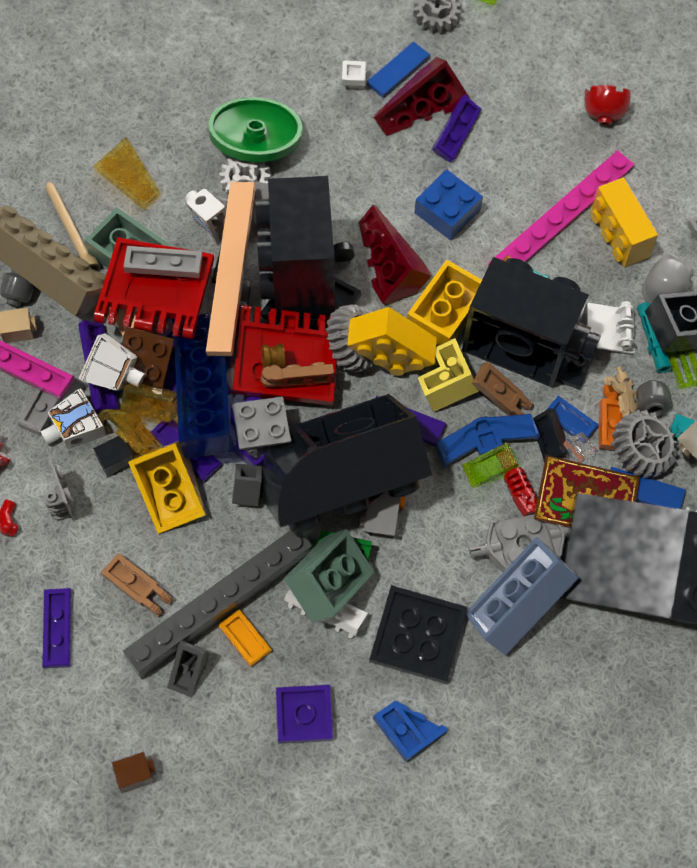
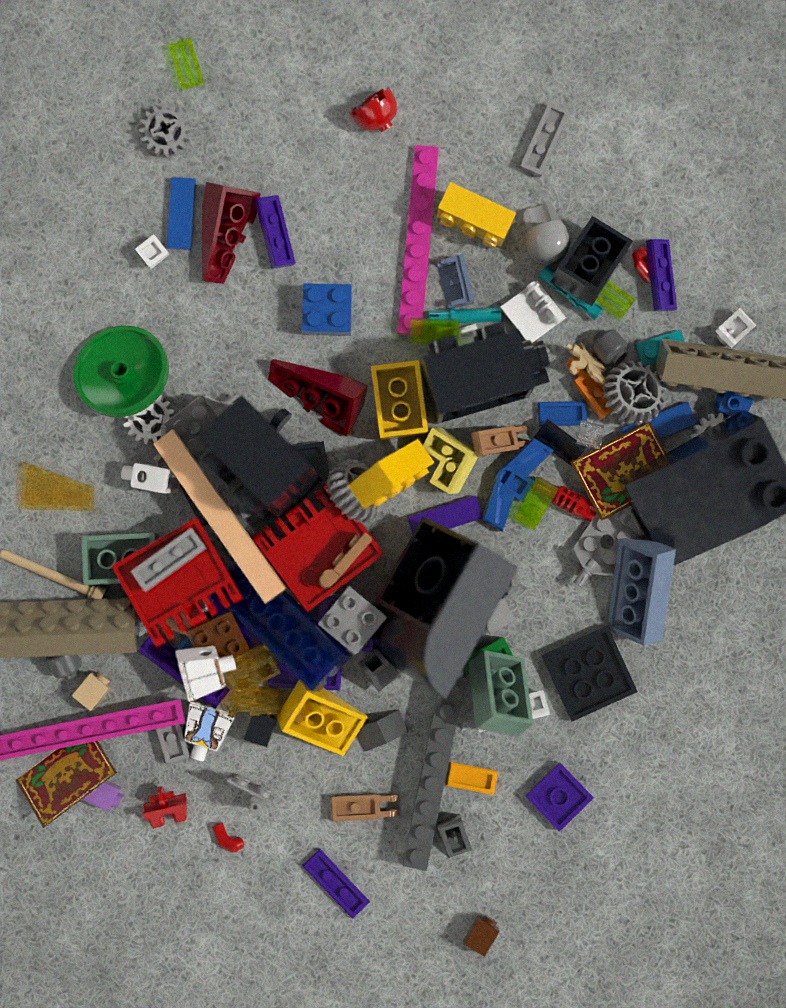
camera: 40 degrees left, 20 degrees up
pearl gold wheel [261,343,285,369] -> none
blue wing [372,700,448,762] -> none
none -> dark grey slope [357,710,409,751]
none -> sand blue hinge [437,254,474,310]

